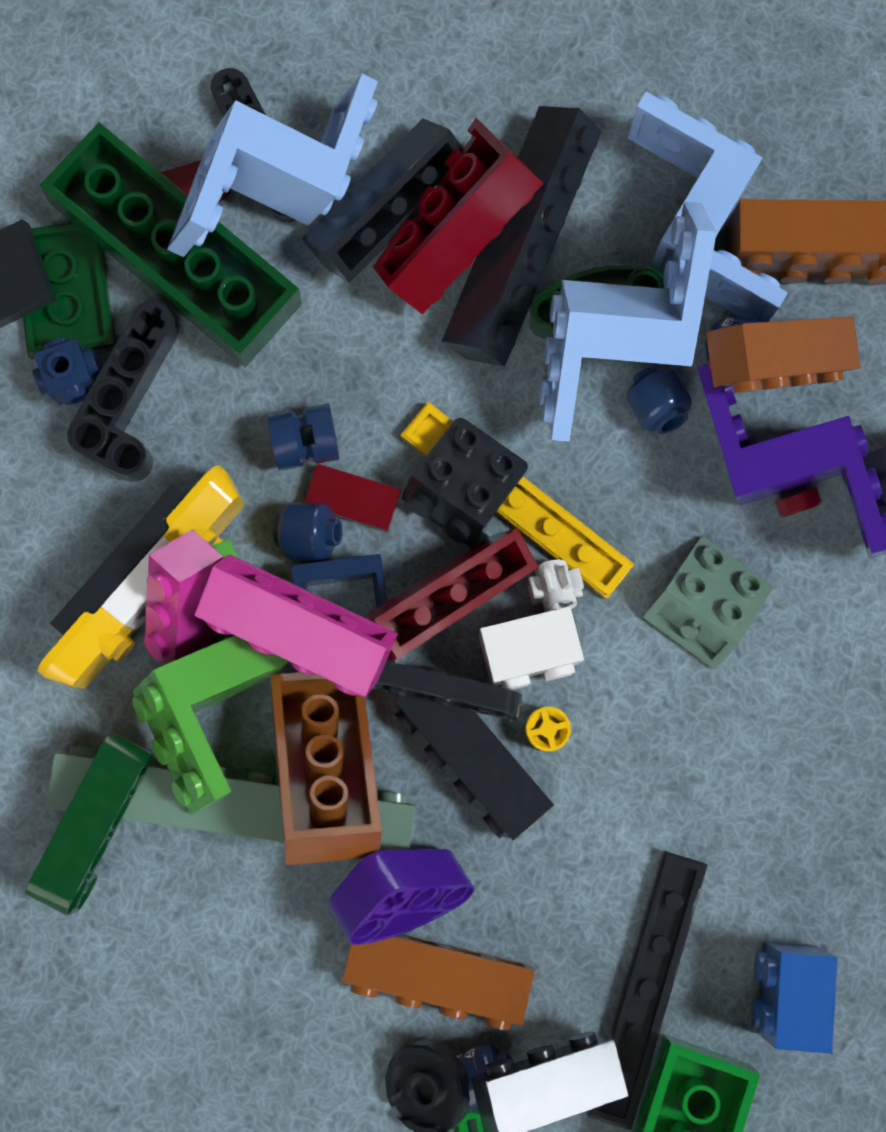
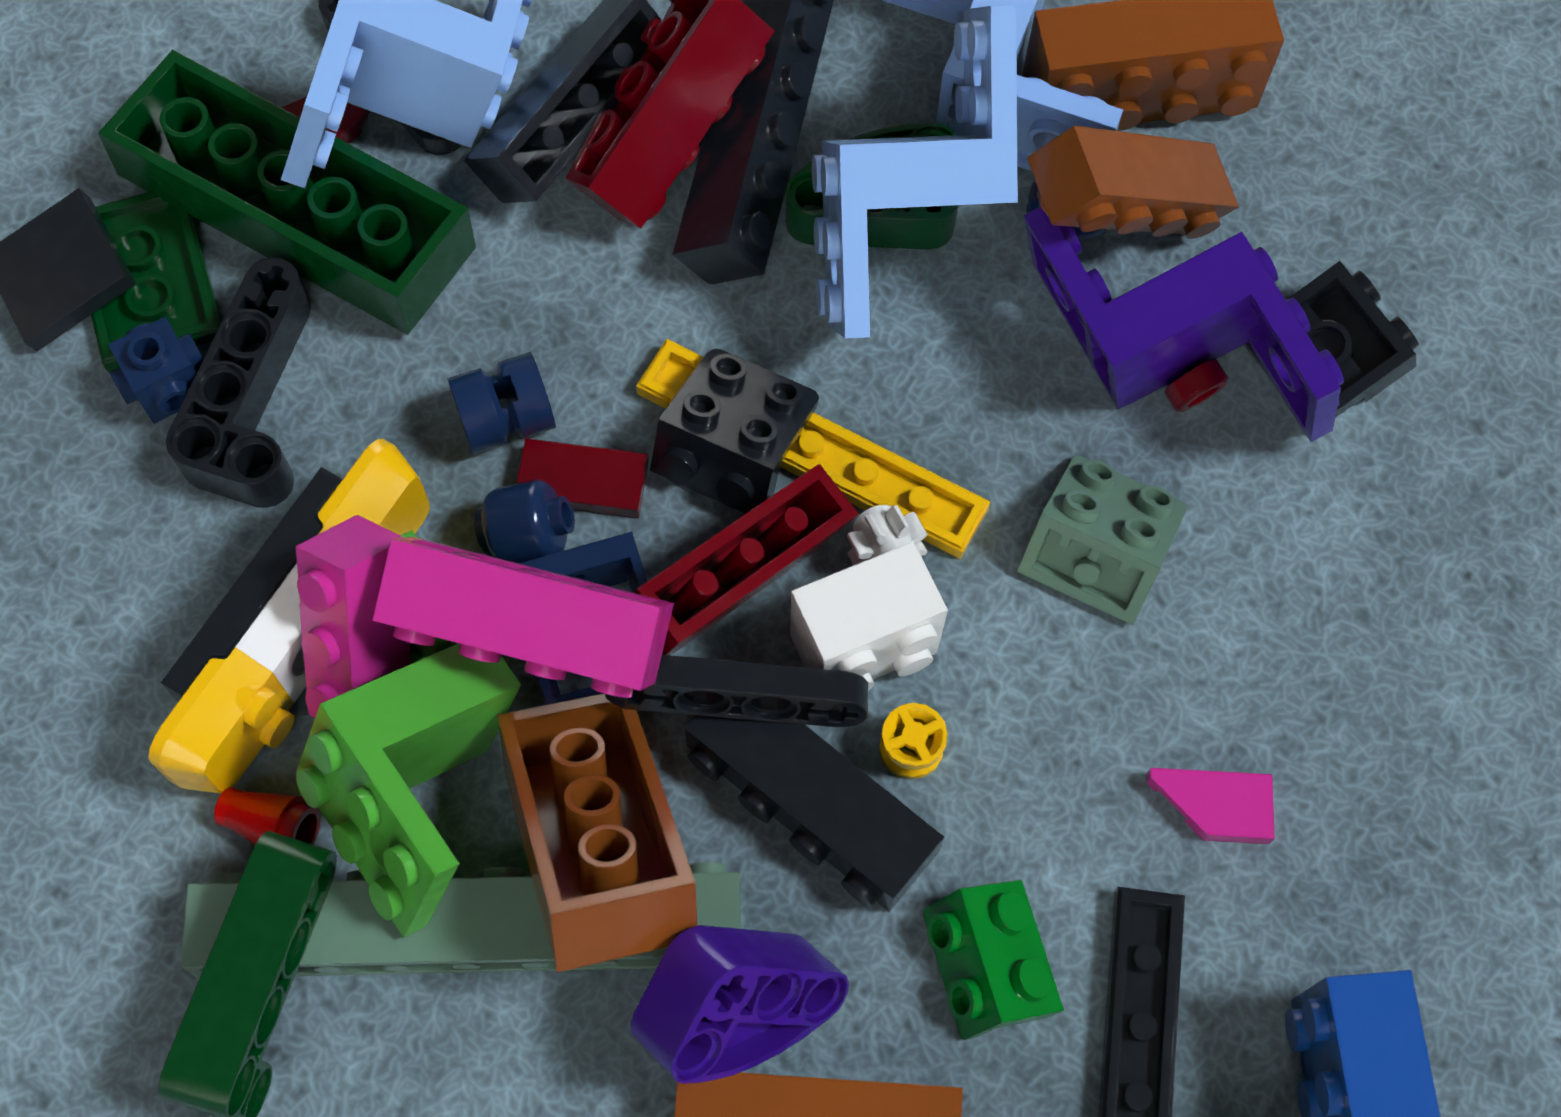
camera: 10 degrees left, 15 degrees down
dark blue head [626,367,692,434] -> none
none -> red cone [214,787,321,845]
none -> green bracket [923,880,1064,1040]
none -> dark pink tile [1146,768,1275,844]

